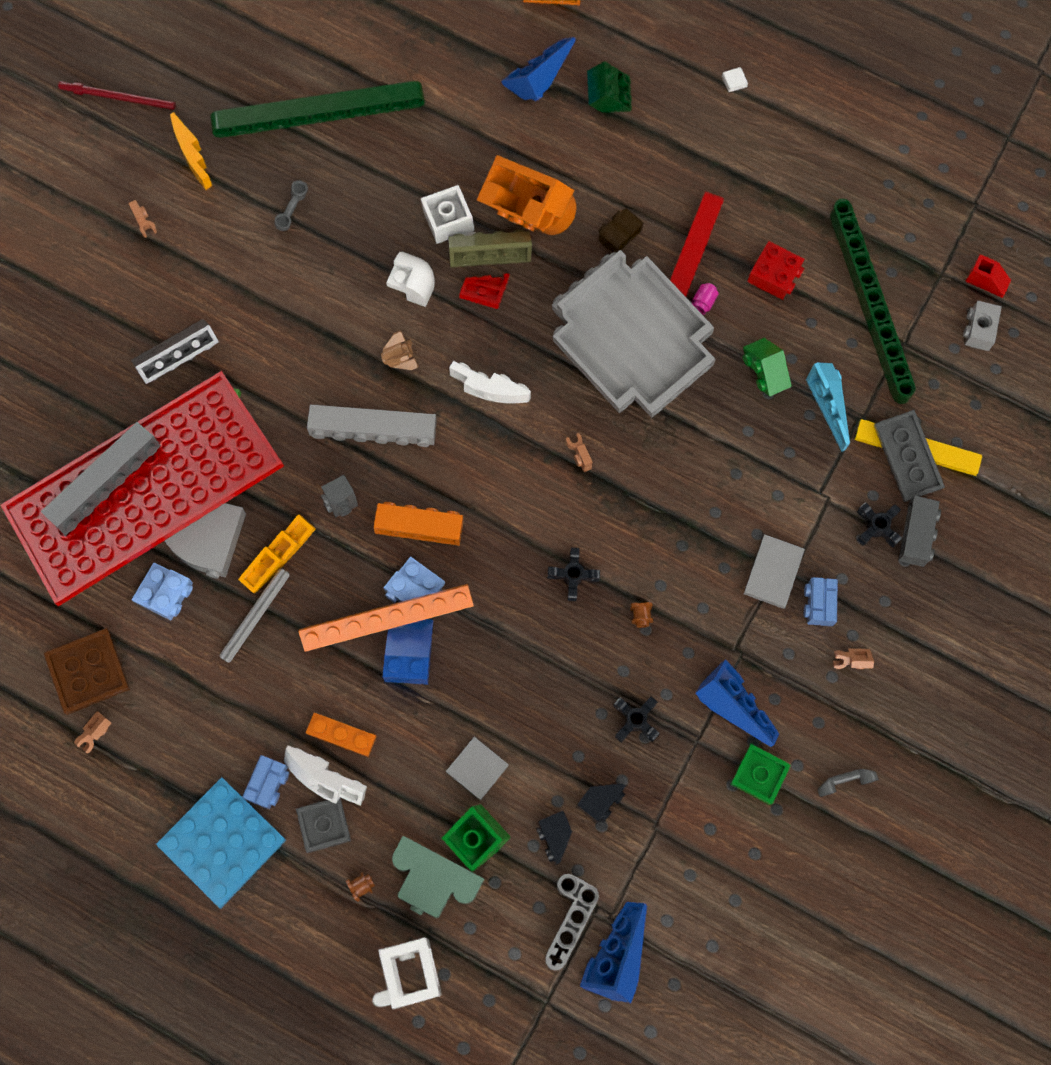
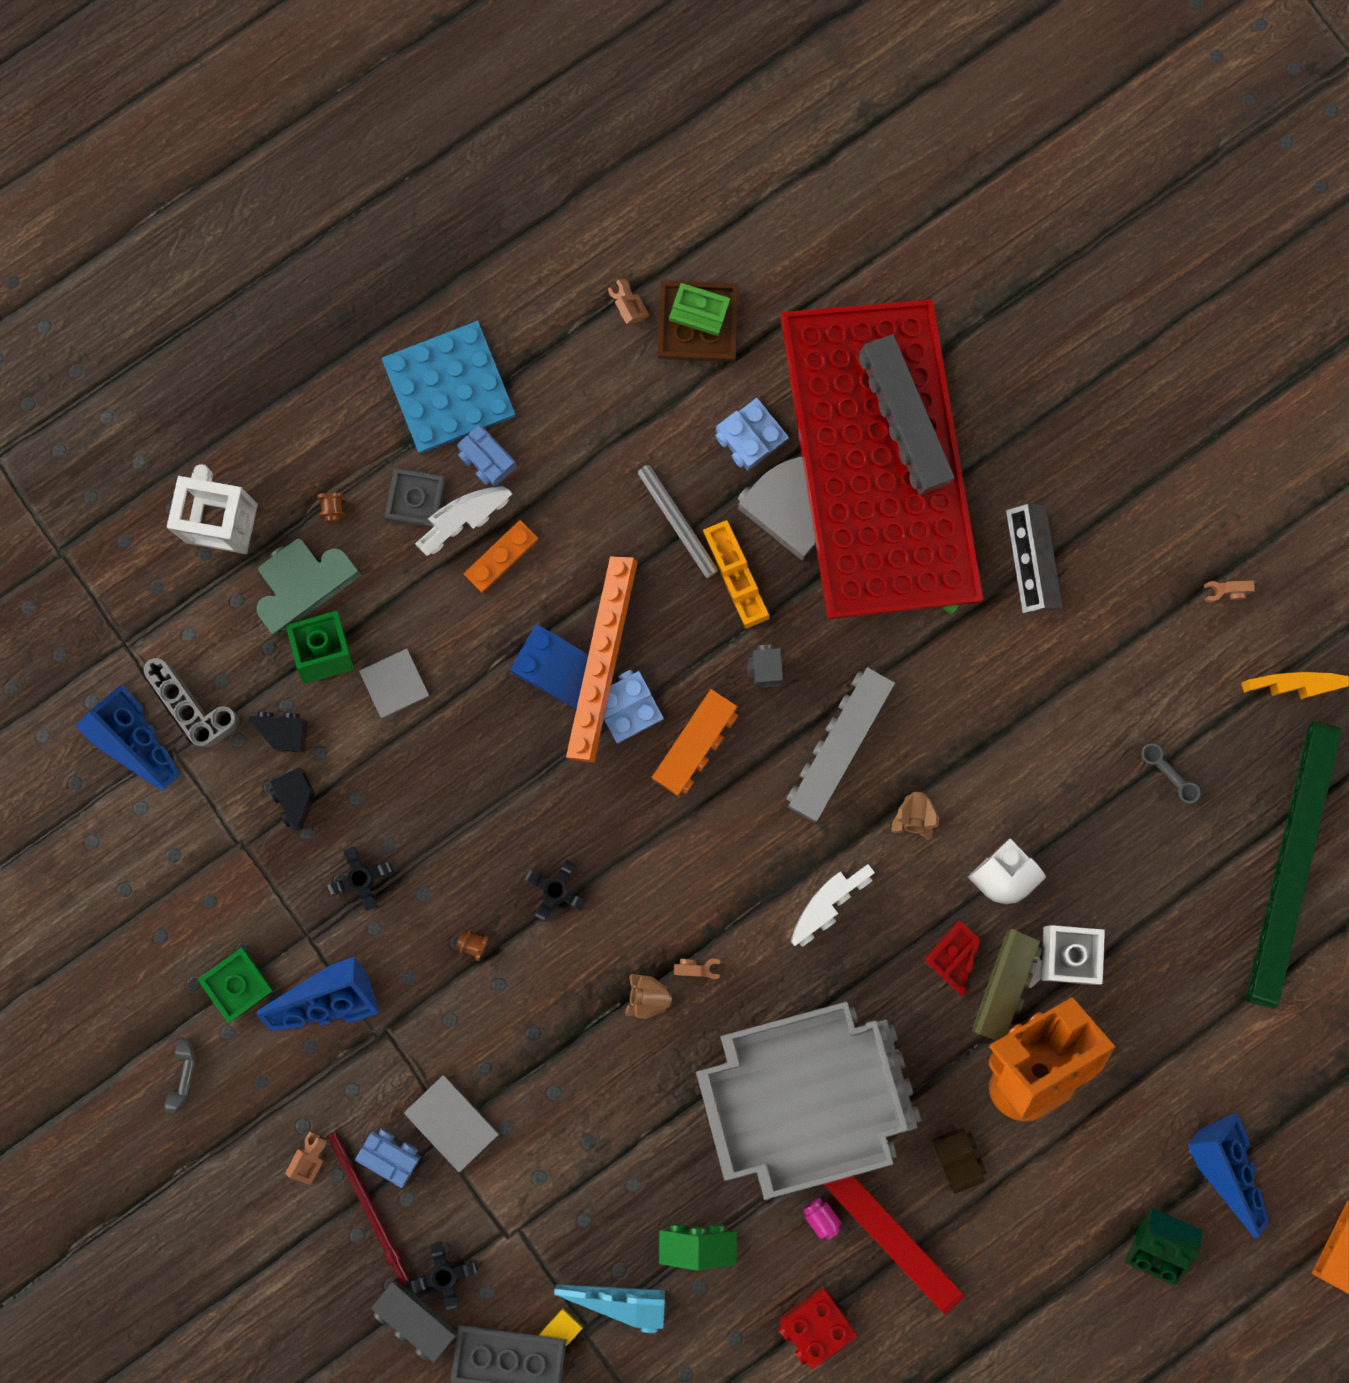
camera: 120 degrees right, 10 degrees up
none -> dark red bar [327,1132,411,1284]
none -> medium nougat brick [625,974,672,1019]
none -> bright green plate [669,283,730,336]

